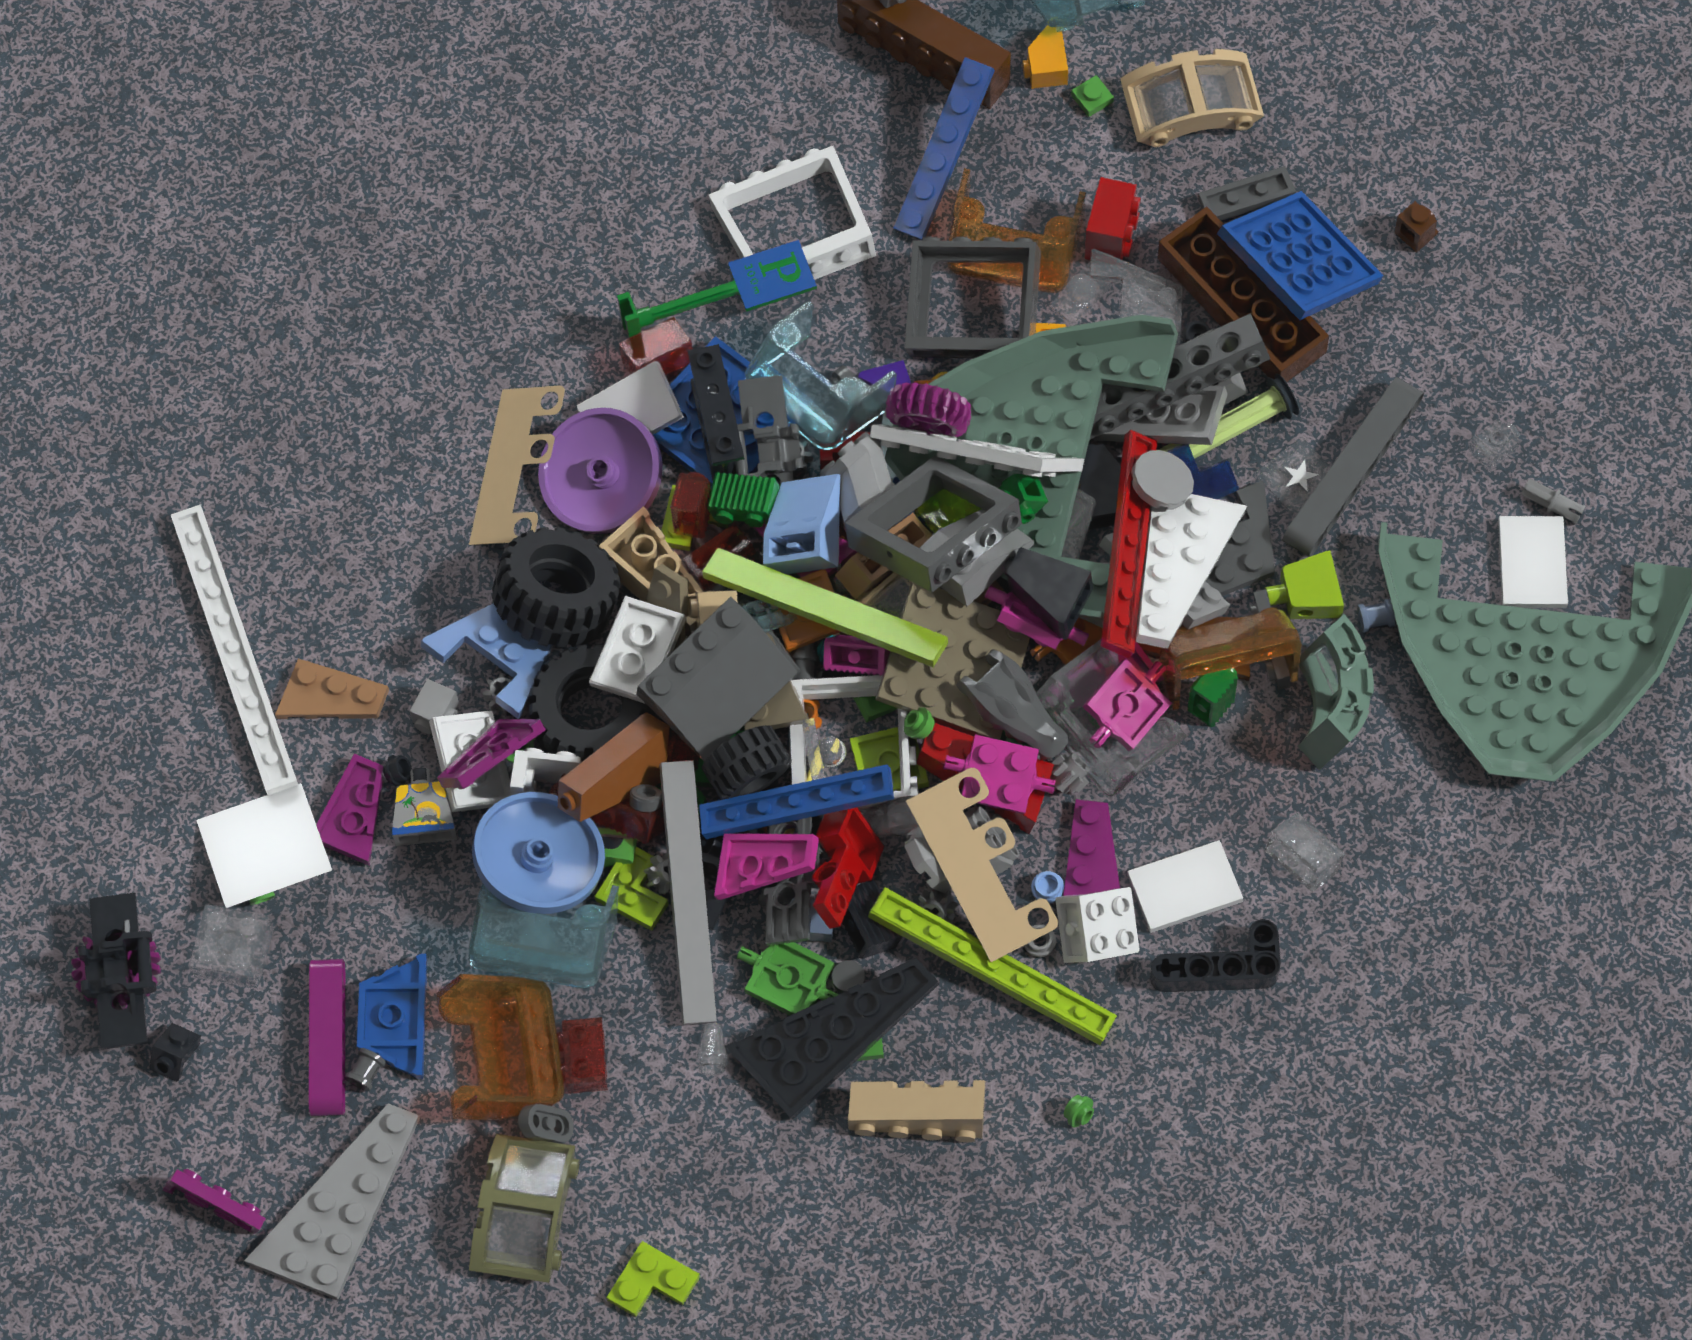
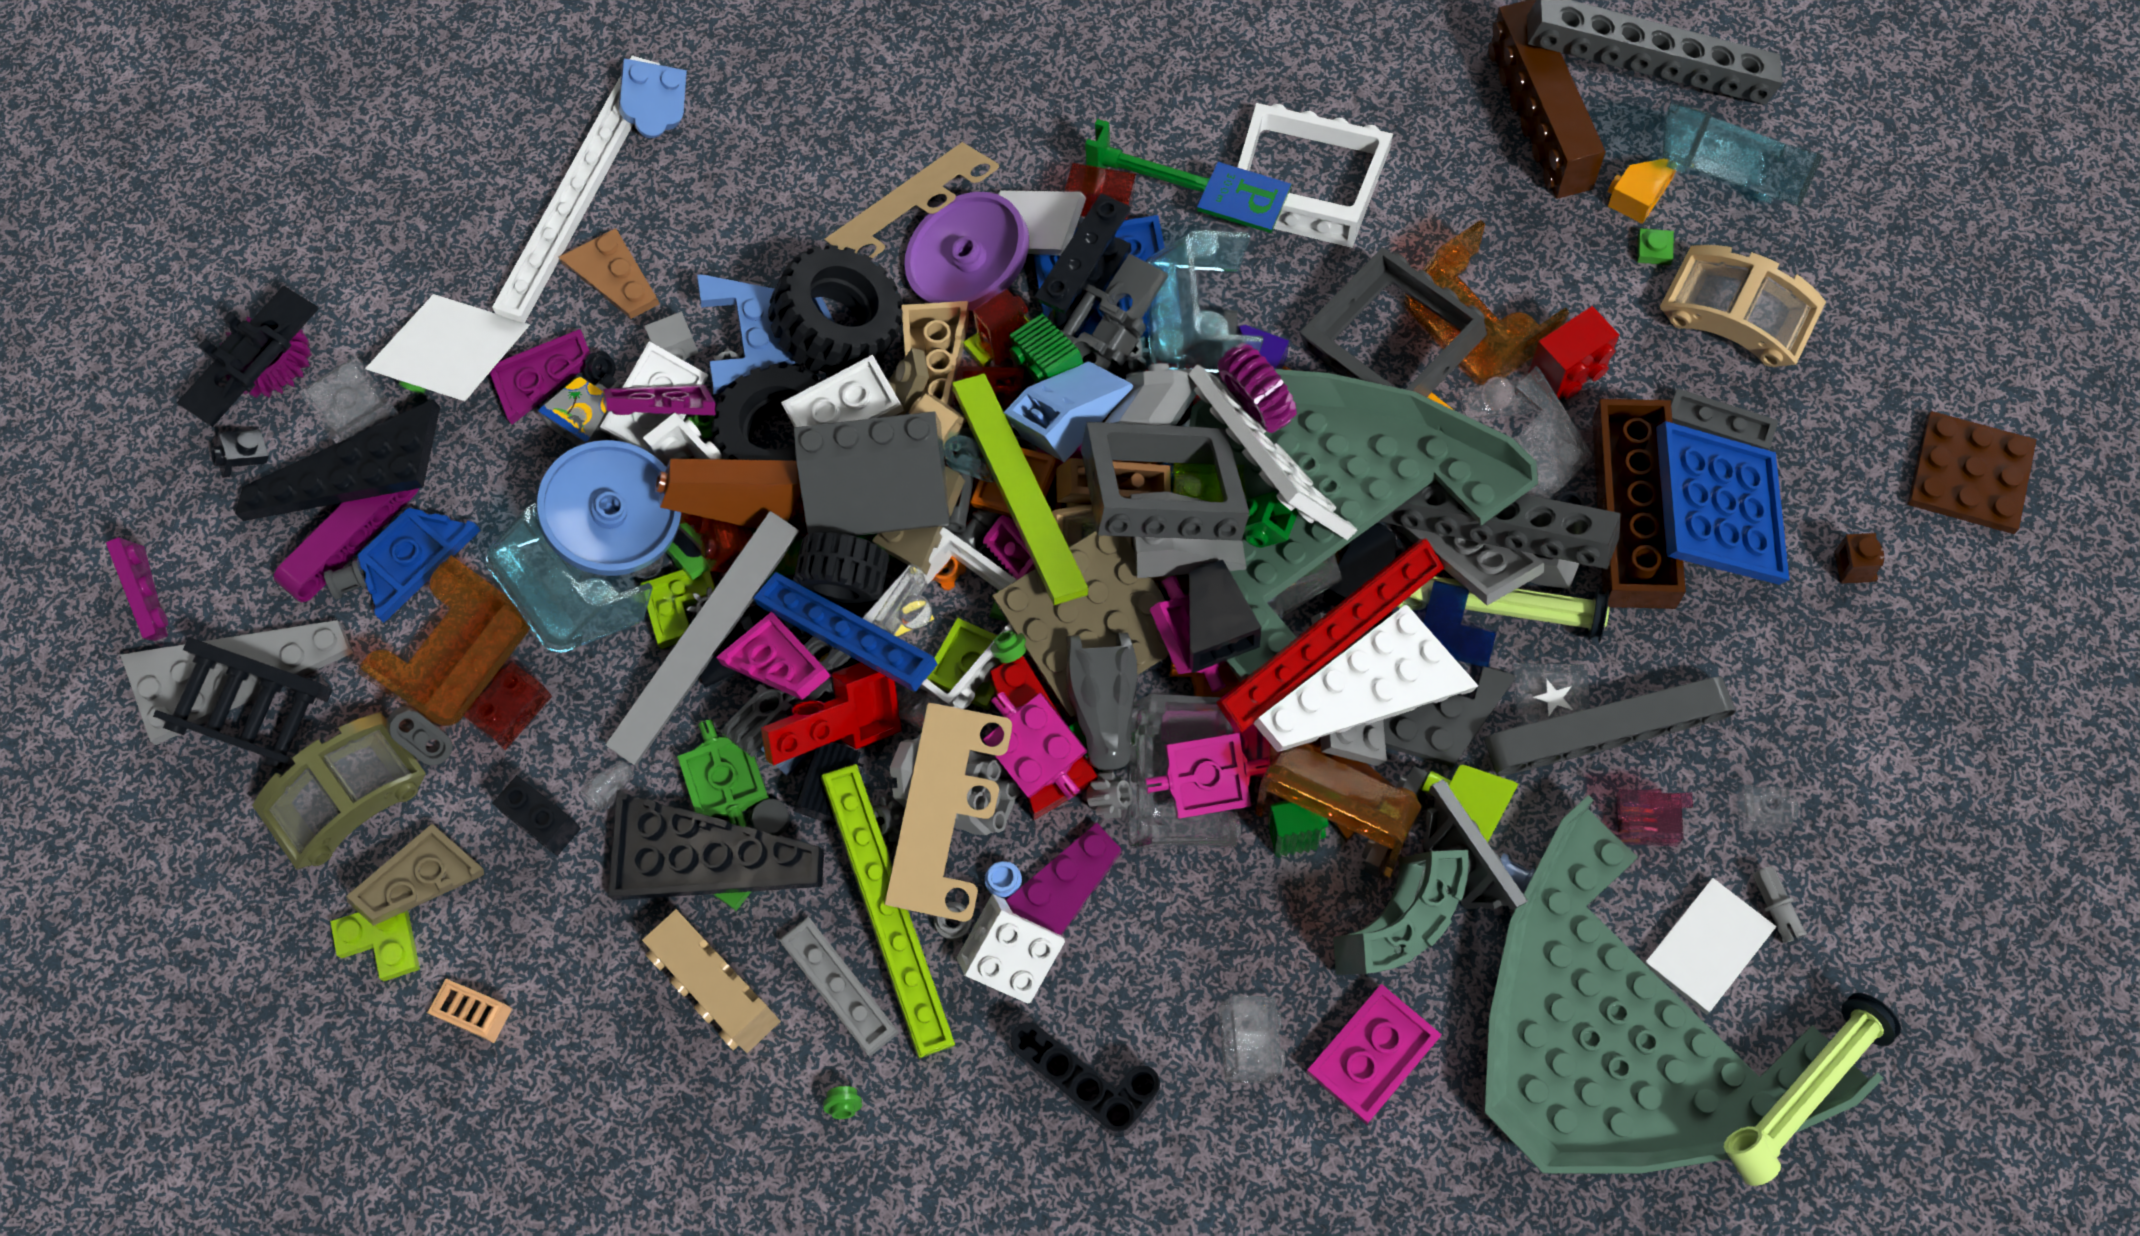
camera: 45 degrees right, 0 degrees up
dark grey tile [629,784,662,812] -> none
blue plate [893,57,995,240] -> none
white tile [1127,840,1243,933] -> none
light grey tile [1131,450,1194,510] -> none
none -> black fence [153,637,333,771]
none -> black wing [235,399,440,521]
none -> dark tan wing [346,824,484,926]
none -> light nougat slope [427,979,512,1043]
none -> black brick [492,775,581,856]
none -> medium blue plate [619,58,687,138]
none -> light grey tile [779,917,899,1057]
none -> dark pink plate [1306,984,1442,1125]
none -> dark grey wing [1423,779,1528,910]
none -> clear pink piece [1617,789,1693,847]
none -> yellowish green piece [1724,992,1901,1186]
none -> reddish brown plate [1907,411,2037,534]

